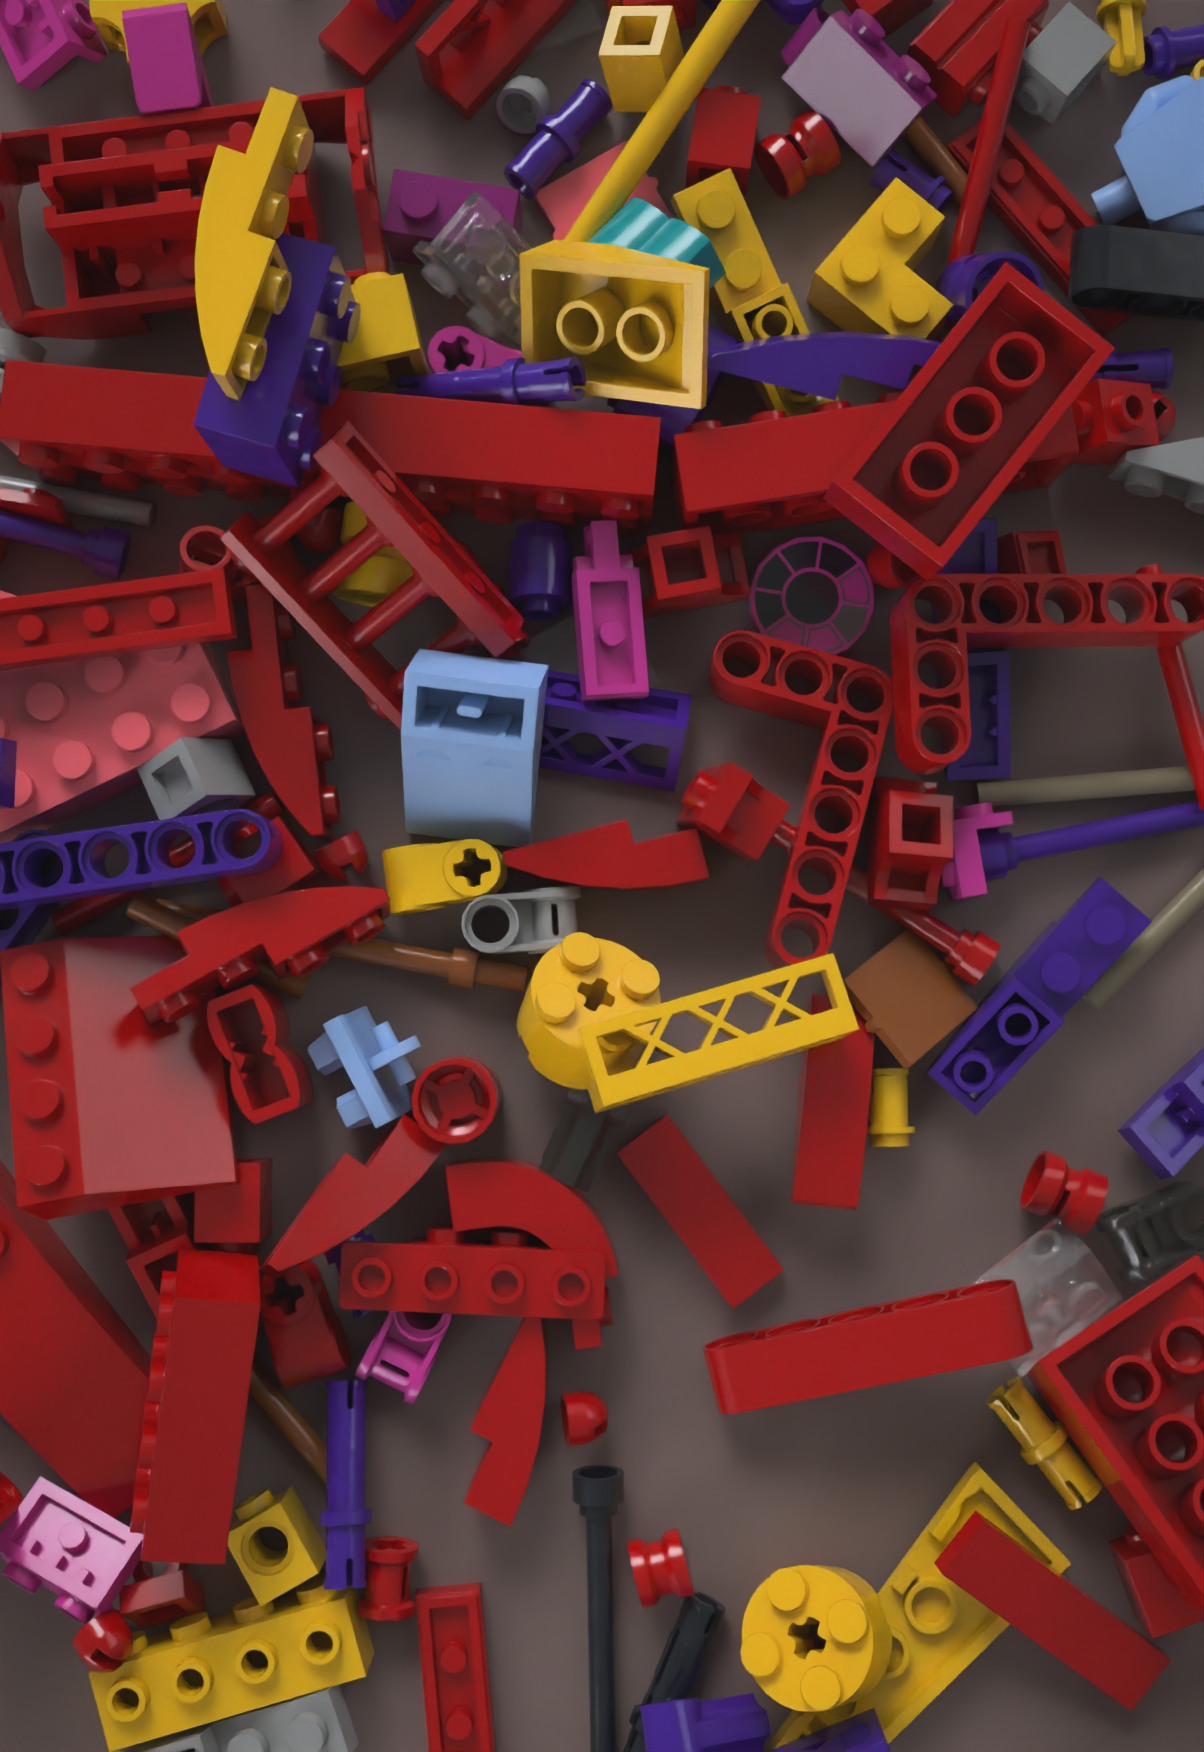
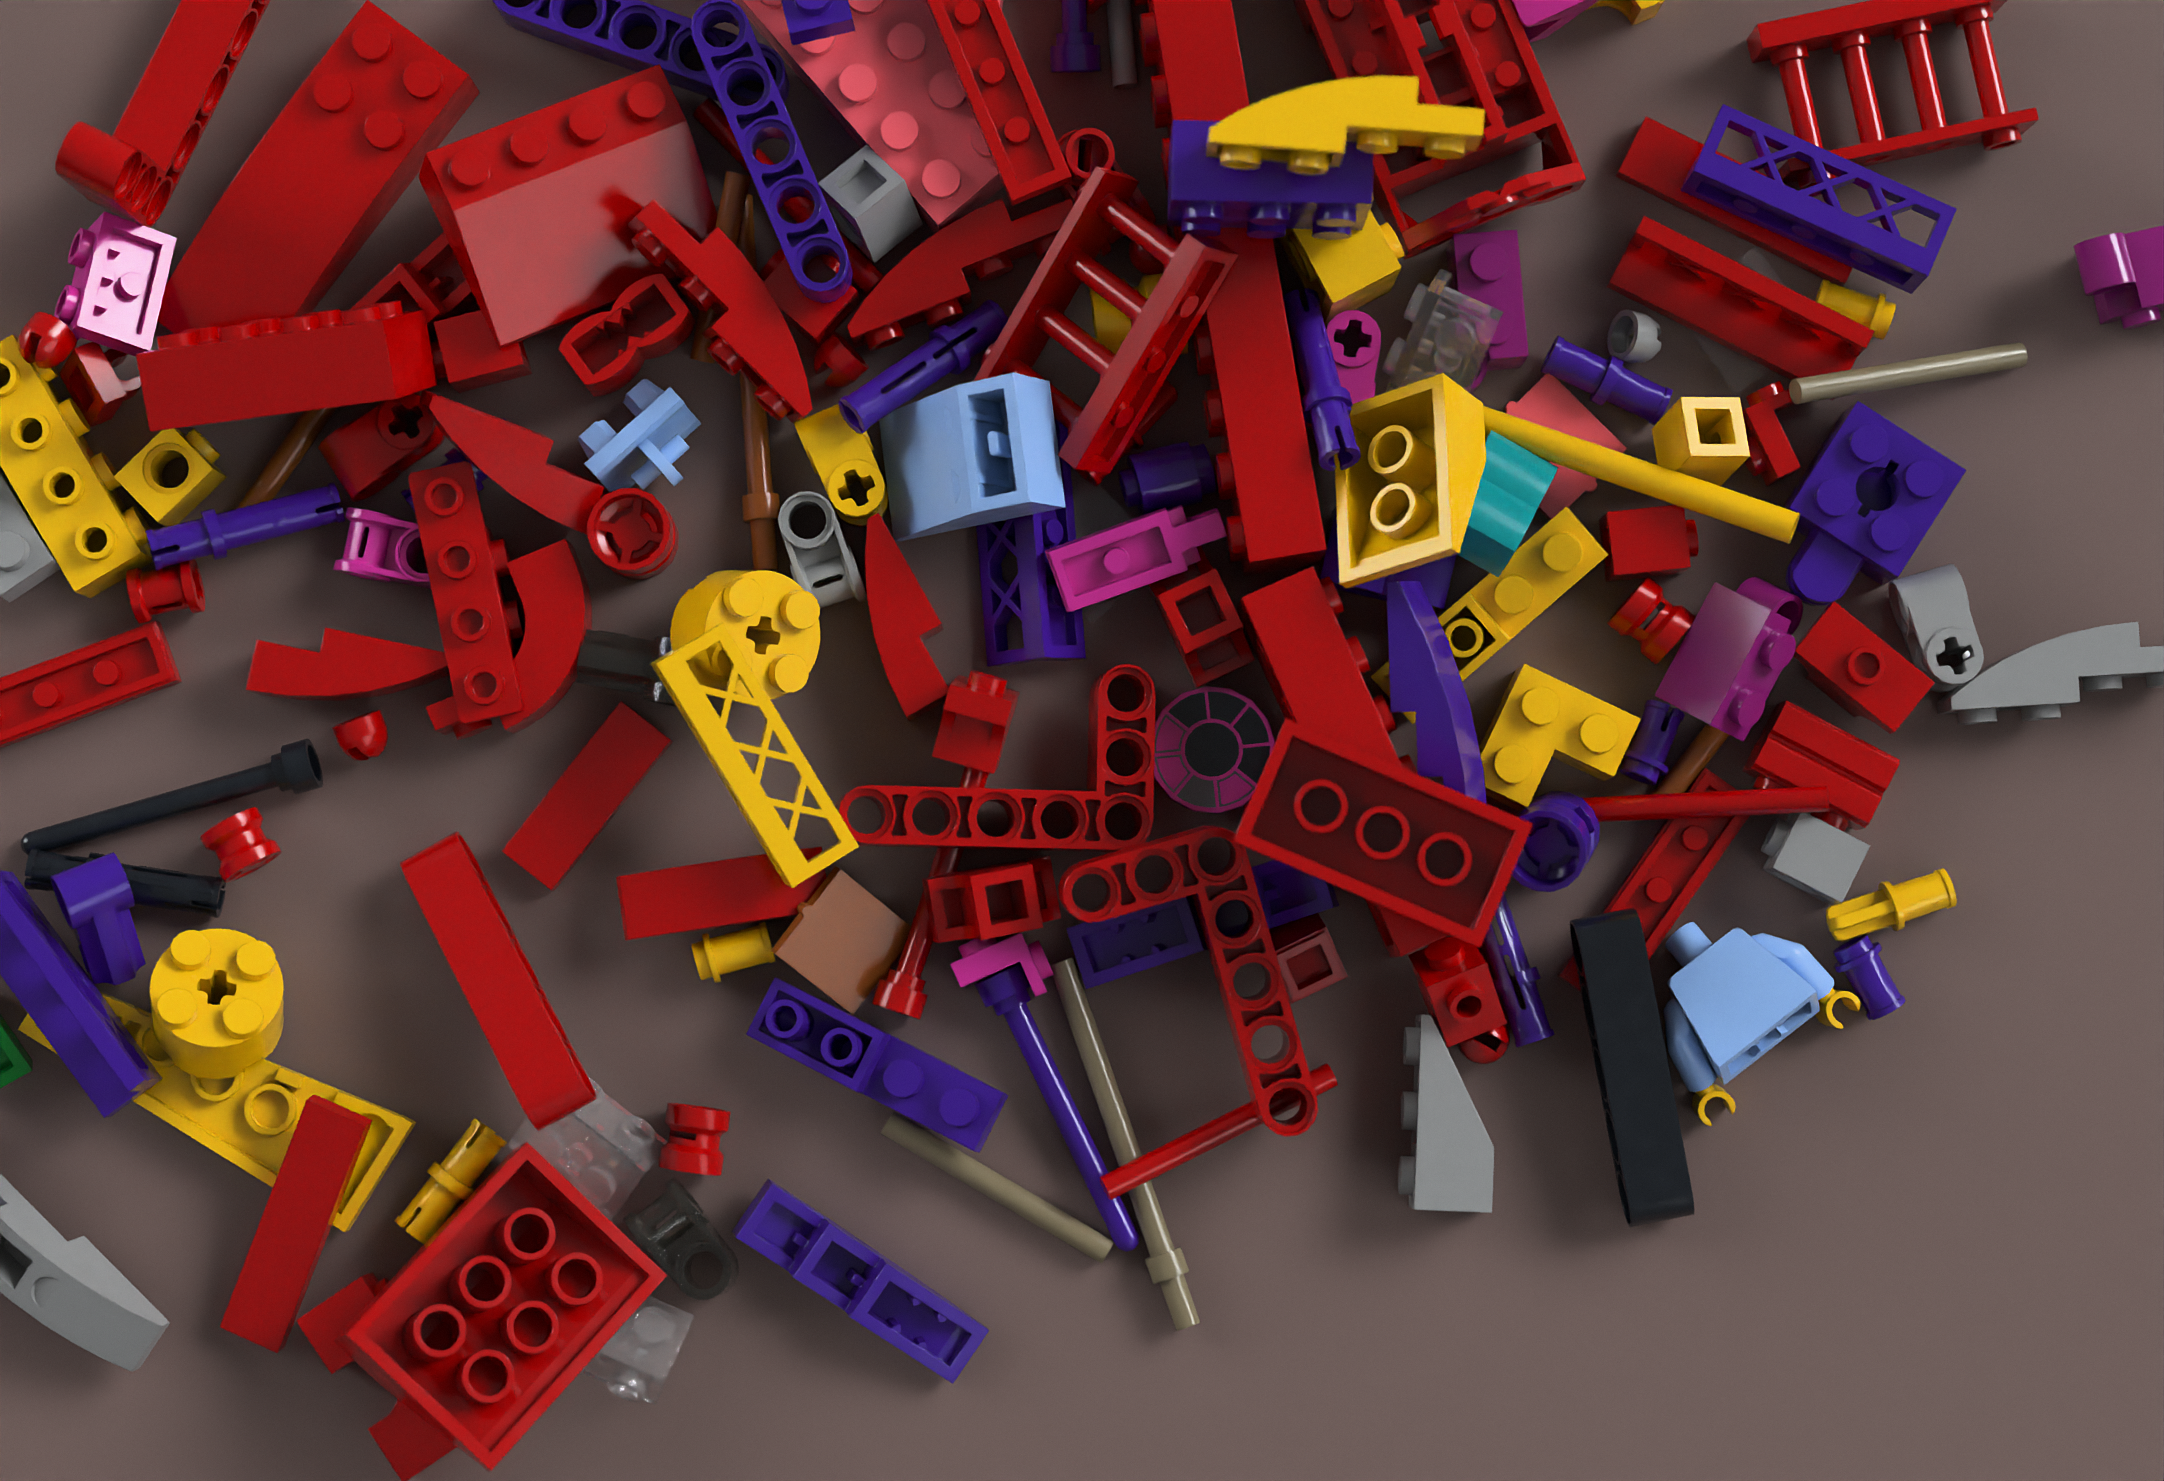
camera: 65 degrees right, 0 degrees up
none -> dark purple pin [838,299,1008,434]

